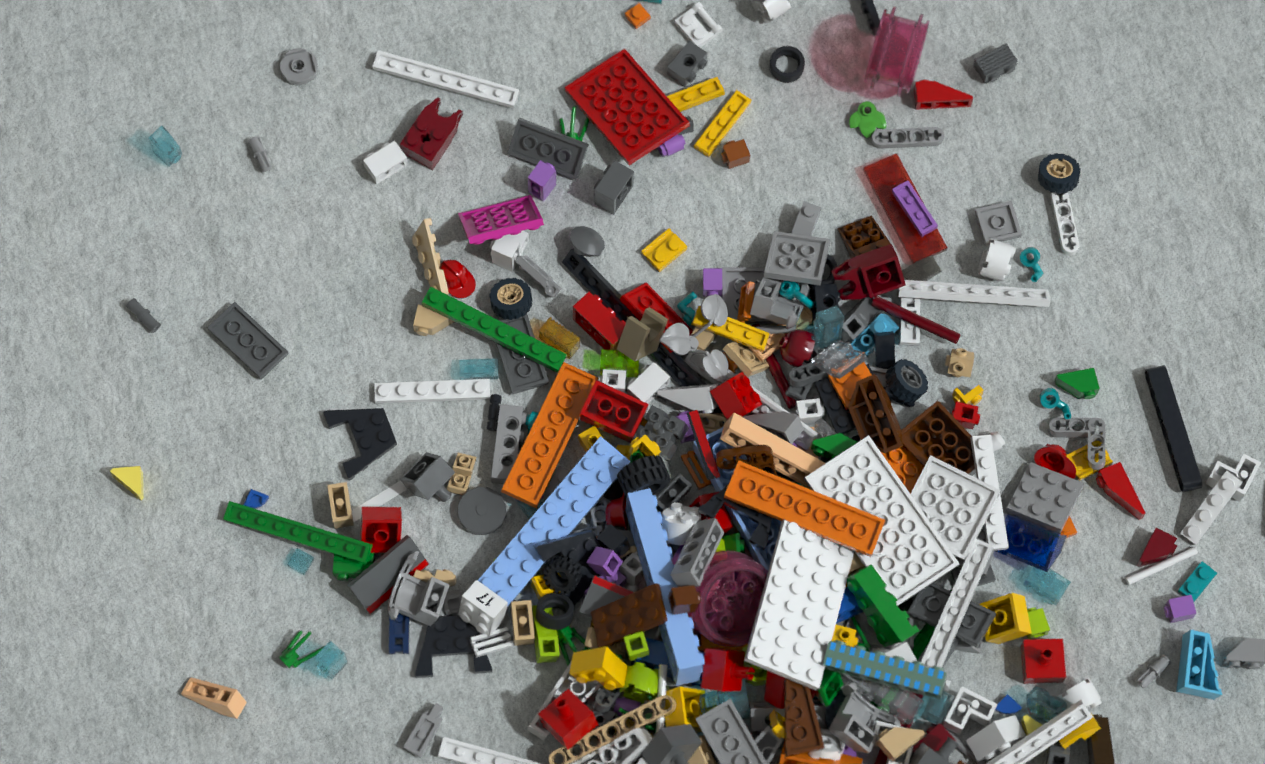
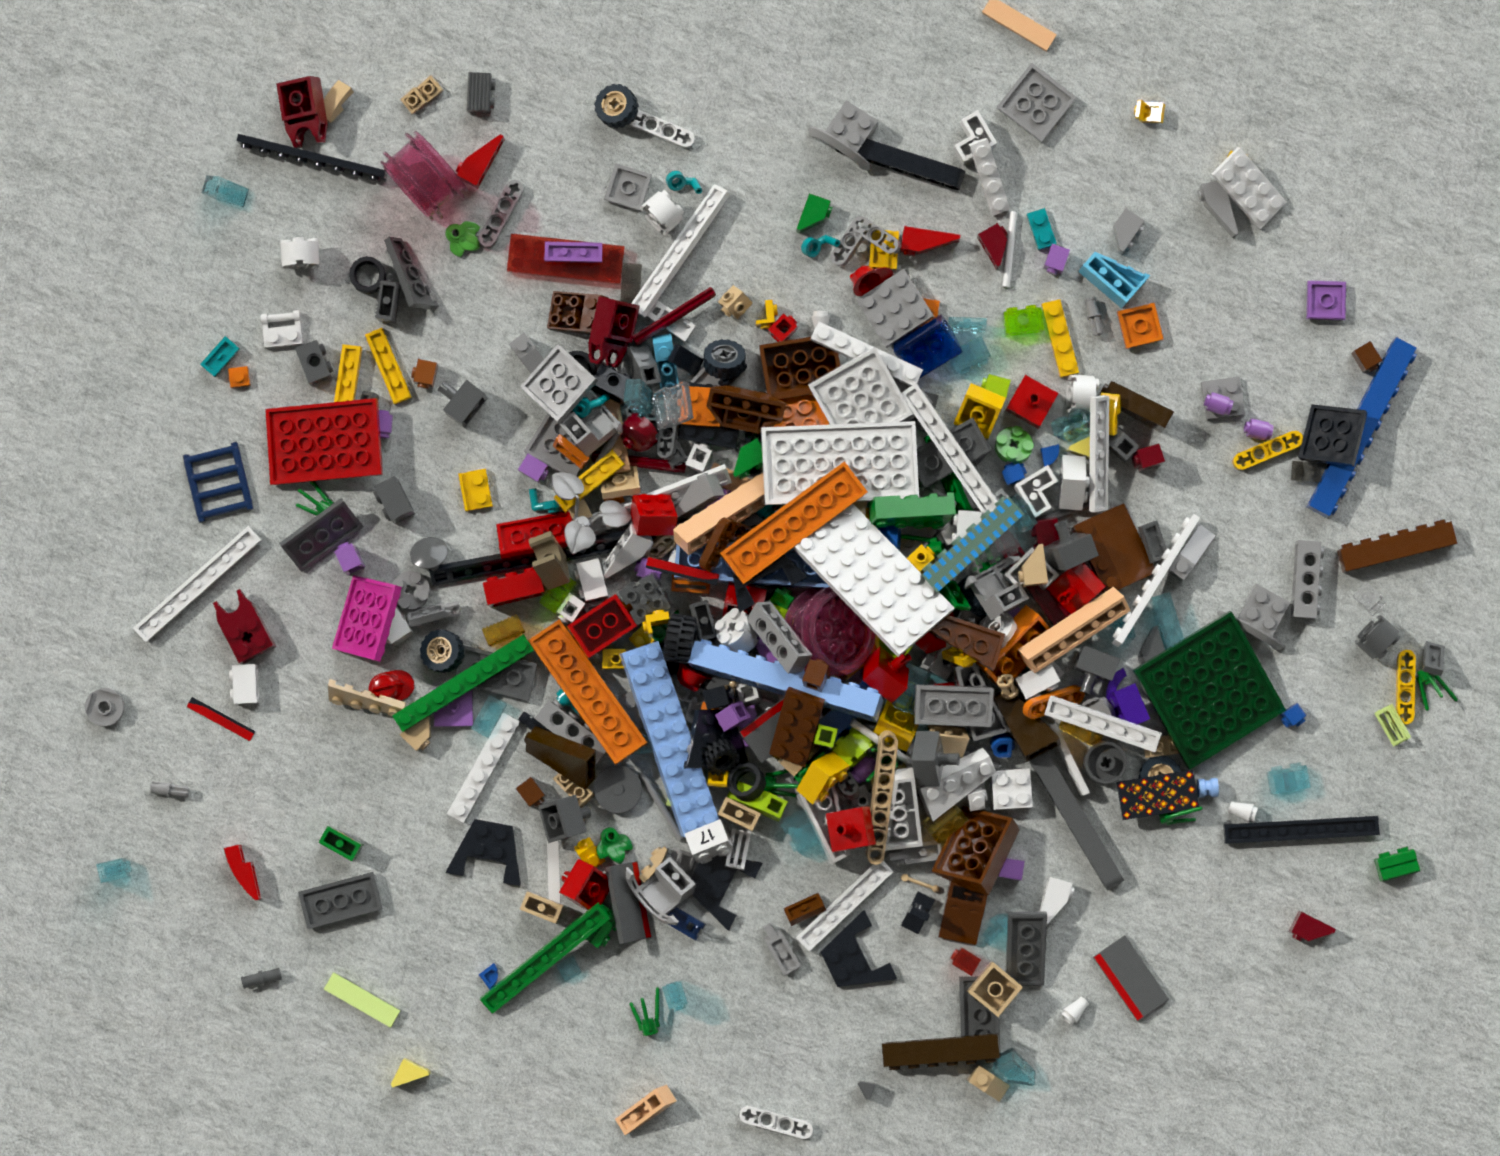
camera: 55 degrees left, 15 degrees up
none -> dark blue bar [183,442,254,523]
none -> red sticker [187,697,255,741]
none -> red slope [223,845,261,900]
none -> green brick [318,826,364,861]
none -> yellowish green tile [324,972,401,1028]
none -> dark grey brick [375,280,401,323]
none -> dark grey wing [384,237,439,310]
none -> light grey plate [392,571,430,610]
none -> tan slope [400,75,444,114]
none -> medium lavender plate [434,688,473,727]
none -> dark grey brick [437,379,488,428]
none -> reddish brown brick [515,777,546,808]
none -> dark brown slope [524,726,596,790]
none -> yellow bracket [574,837,606,867]
none -> green plate [596,827,633,864]
none -> light grey bar [639,771,684,841]
none -> clear light blue brick [780,809,820,854]
none -> reddish brown plate [783,893,826,926]
none -> light grey piece [808,100,878,170]
none -> clear light blue plate [947,317,987,333]
none -> bright green plate [994,426,1034,464]
none -> blue plate [1001,462,1027,486]
none -> clear neon green brick [1002,305,1044,337]
none -> yellow plate [1041,299,1079,378]
none -> orange plate [1117,303,1164,349]

